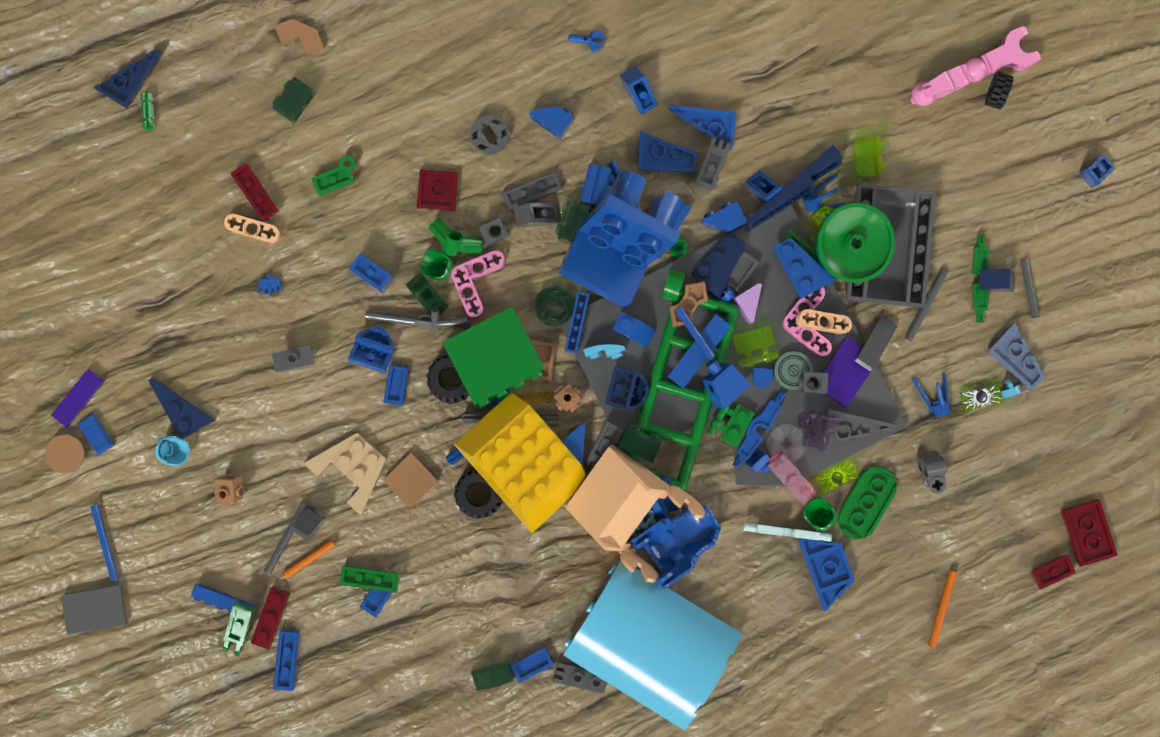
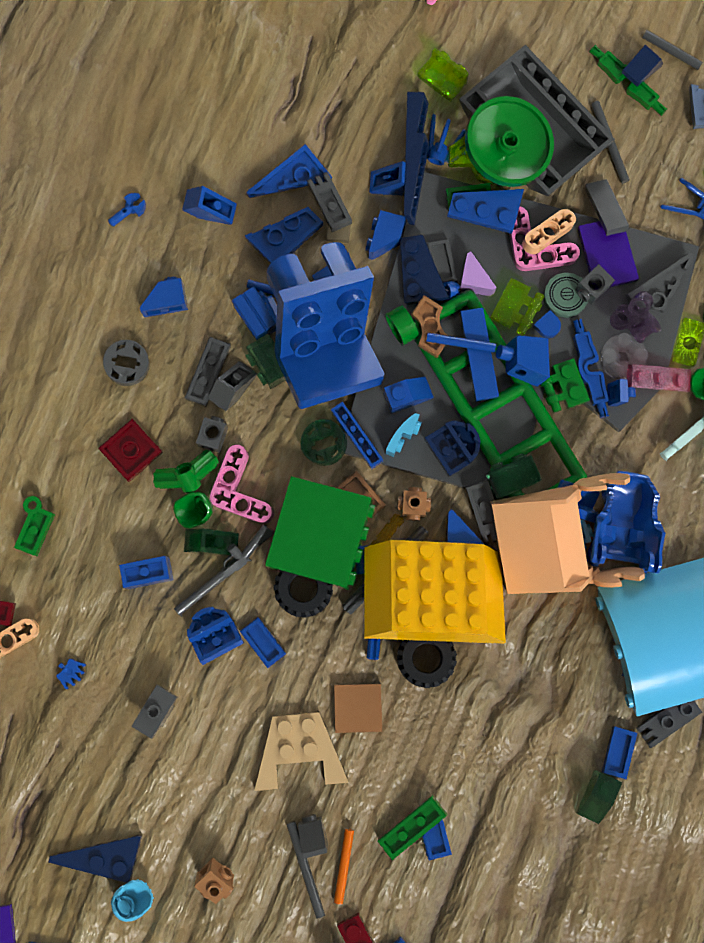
camera: 45 degrees left, 5 degrees down
green tile [669,238,689,258] -> none

